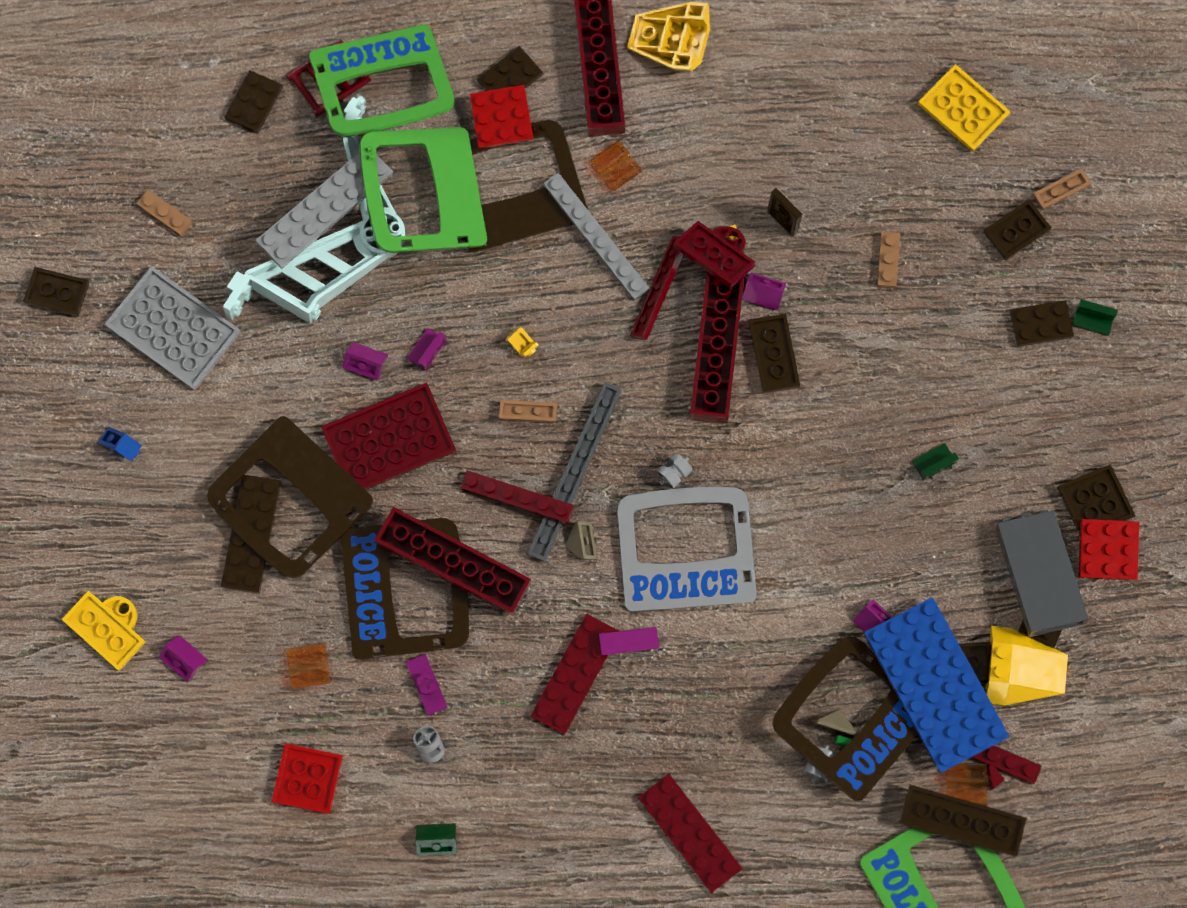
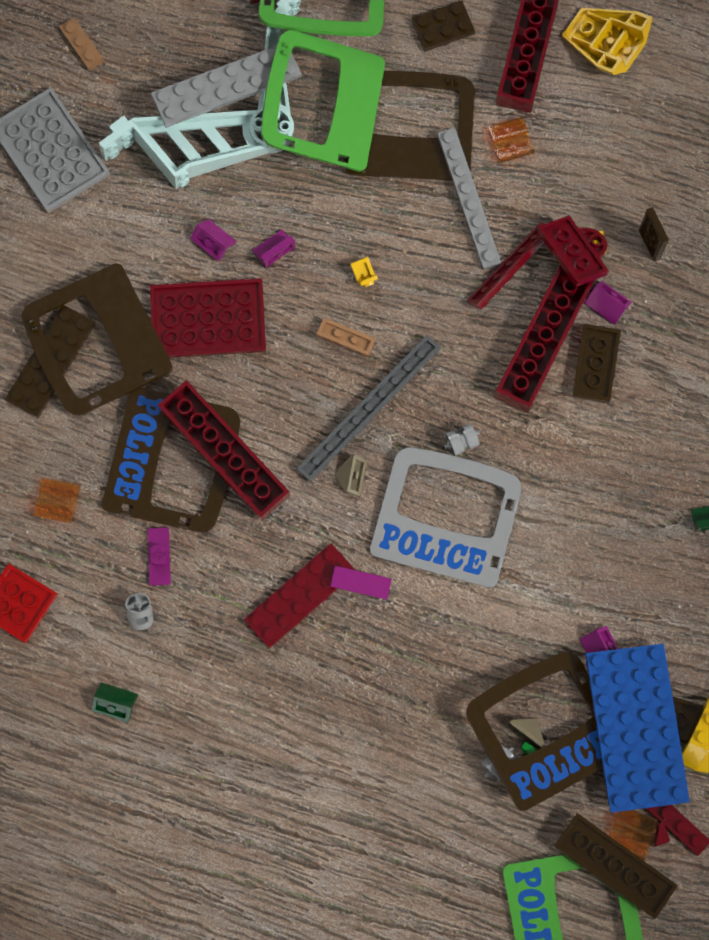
camera: 20 degrees right, 0 degrees up
dark red plate [460,470,575,524] -> none
red plate [470,85,534,149] -> none
dark red plate [638,774,743,894] -> none

